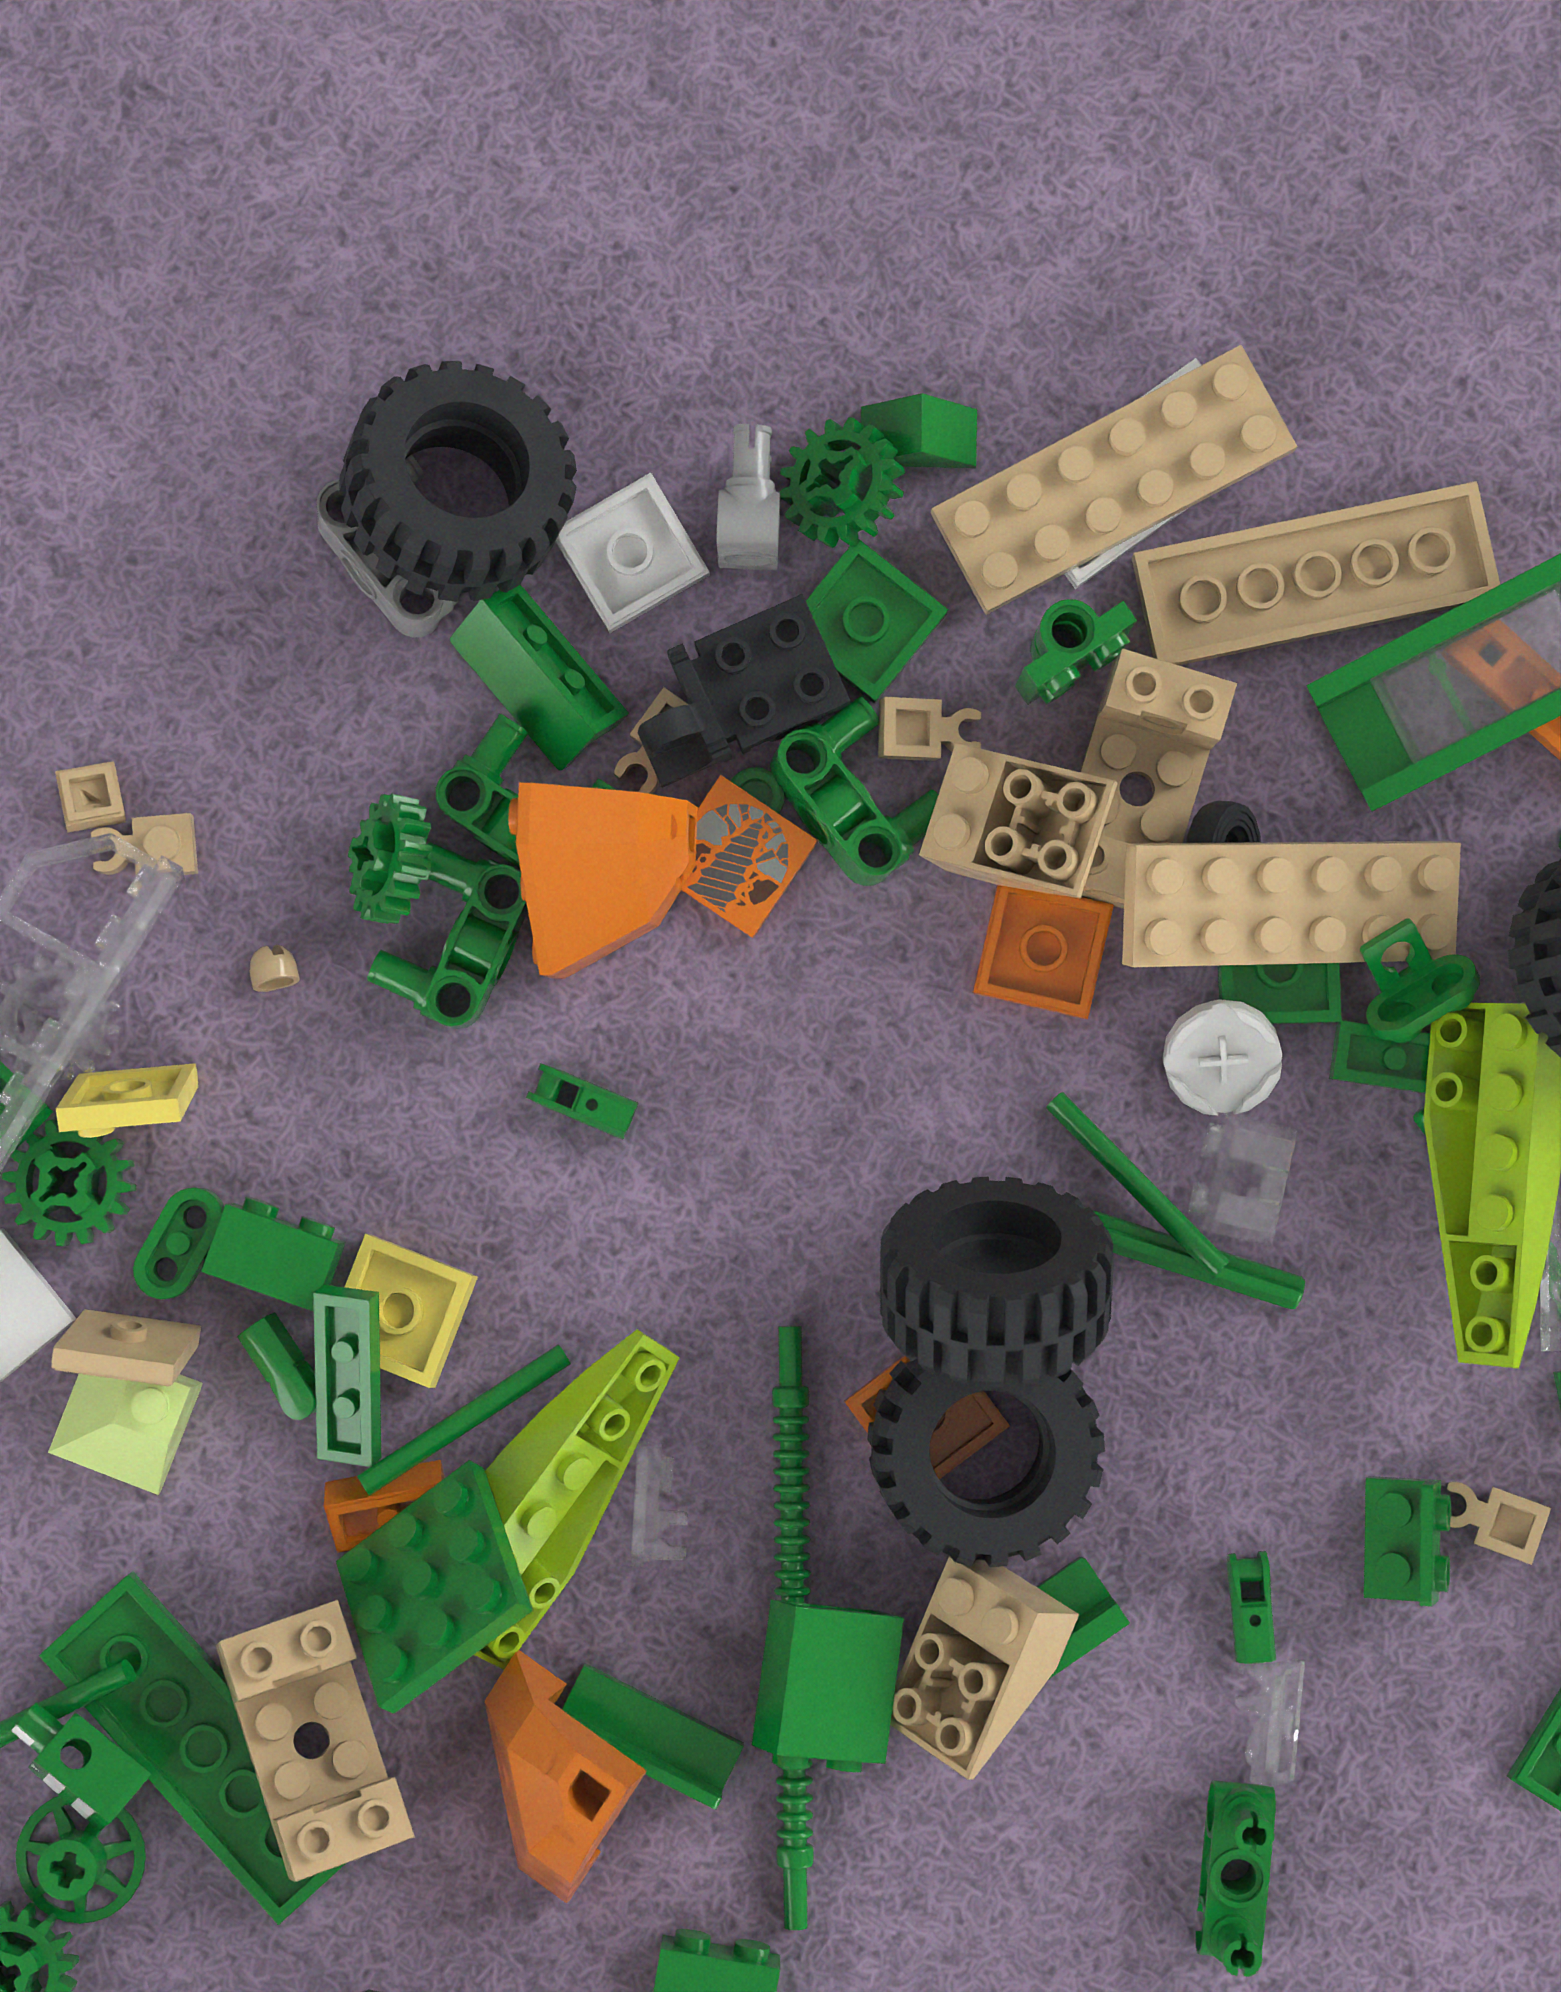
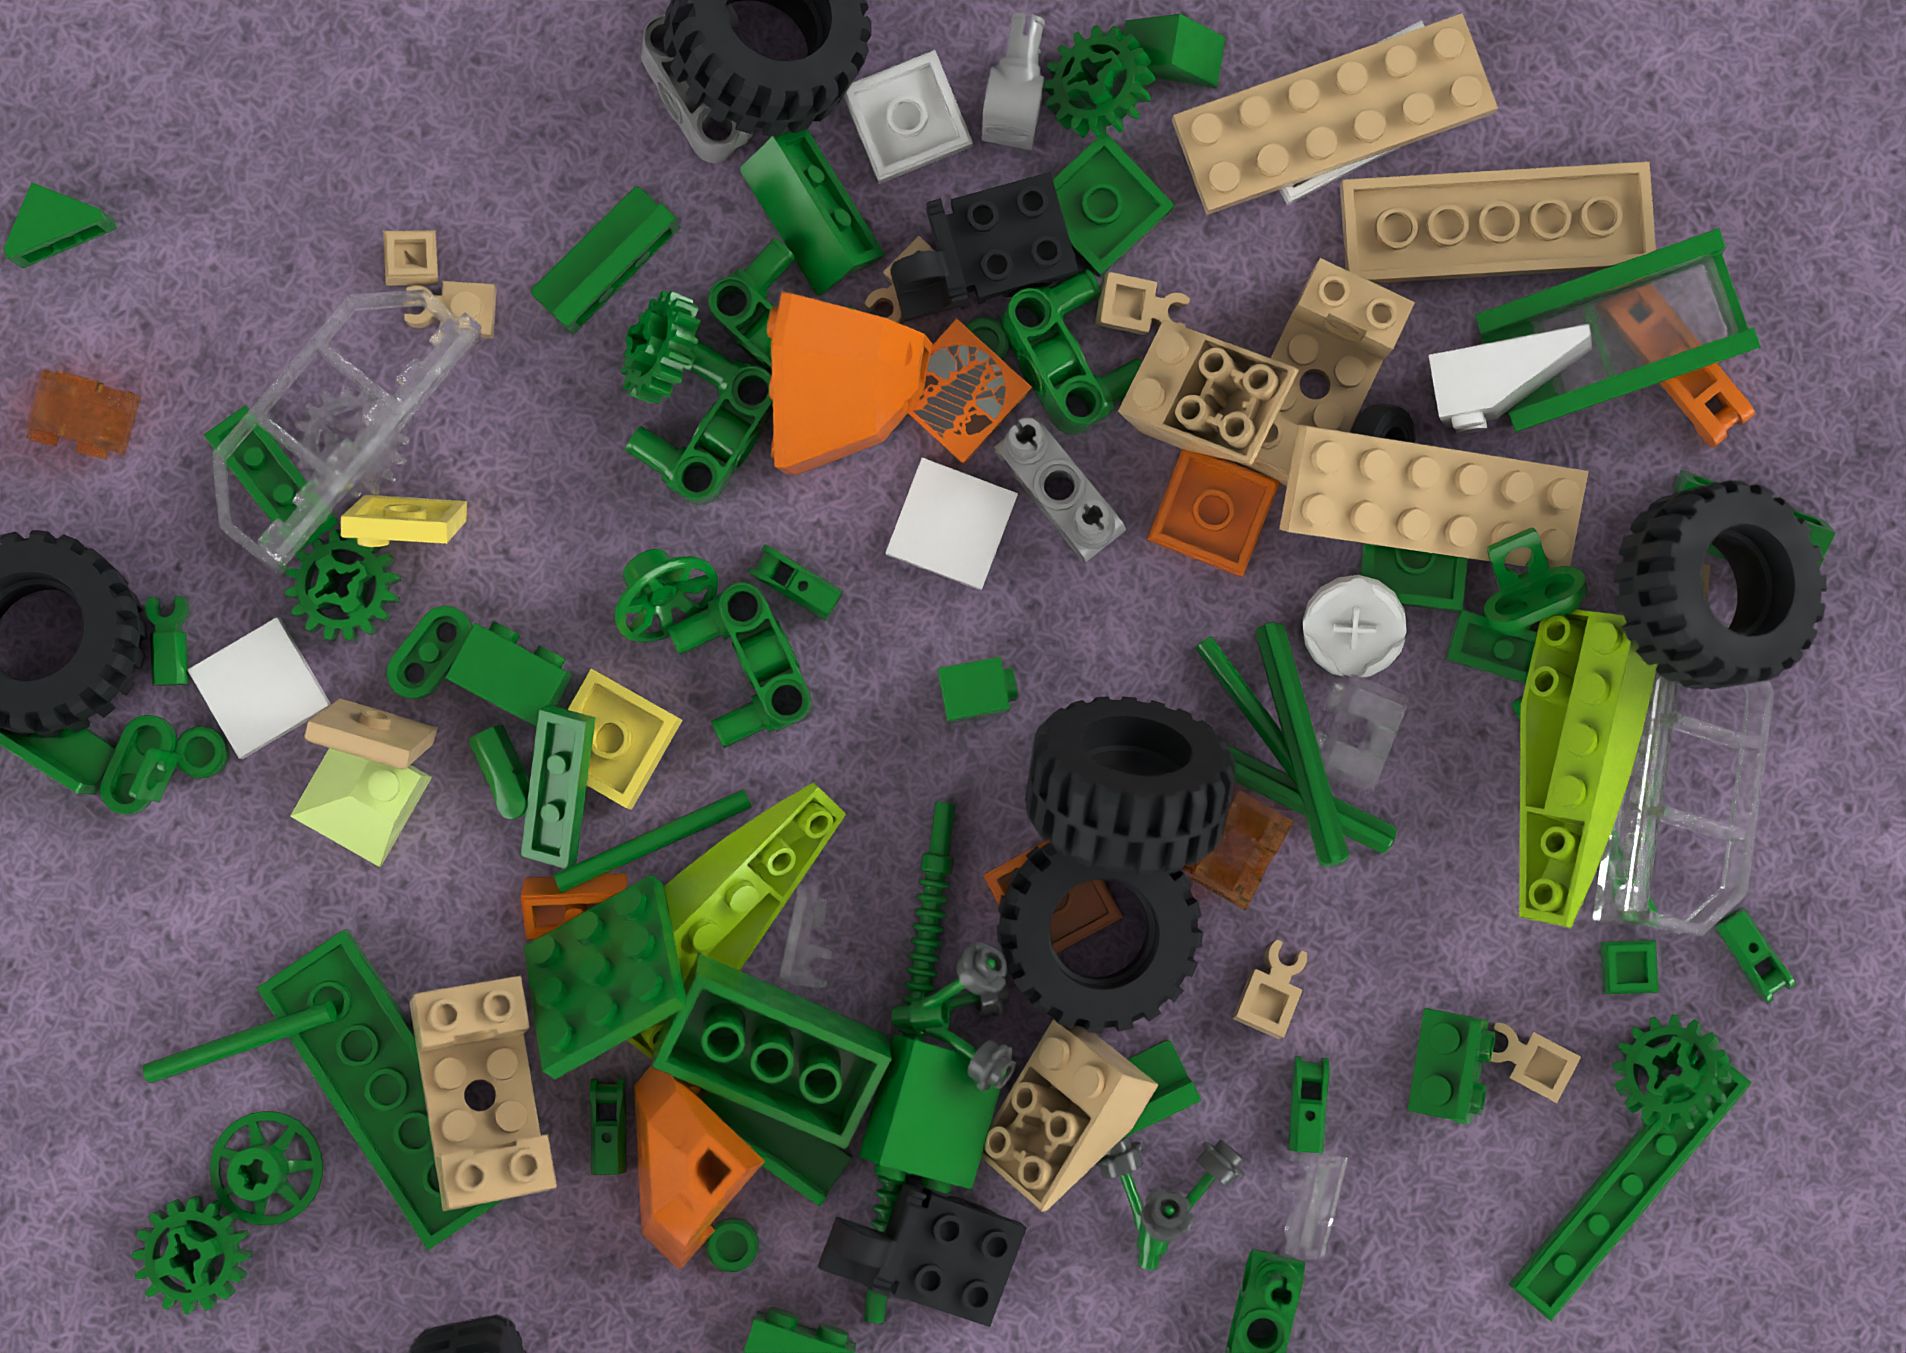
camera: 10 degrees right, 0 degrees up
green torso [11,1702,152,1831] -> none
tan hinge [249,945,300,992] -> none
green plate [1015,599,1137,705] -> none
none -> green panel [531,186,681,335]
none -> green bar [590,1078,627,1175]
none -> green wheel [614,549,718,643]
none -> green brick [652,953,892,1149]
none -> green piece [667,583,812,748]
none -> green tile [706,1218,759,1272]
none -> black plate [818,1182,1027,1327]
none -> white tile [885,458,1018,591]
none -> plant [892,942,1015,1091]
none -> green brick [938,657,1018,725]
none -> light grey piece [993,416,1126,563]
none -> dark grey plant [1095,1137,1245,1270]
none -> clear orange cylinder [1181,790,1294,911]
none -> tan plate [1232,939,1307,1039]
none -> green axle [1255,622,1349,867]
none -> white slope [1429,324,1592,434]

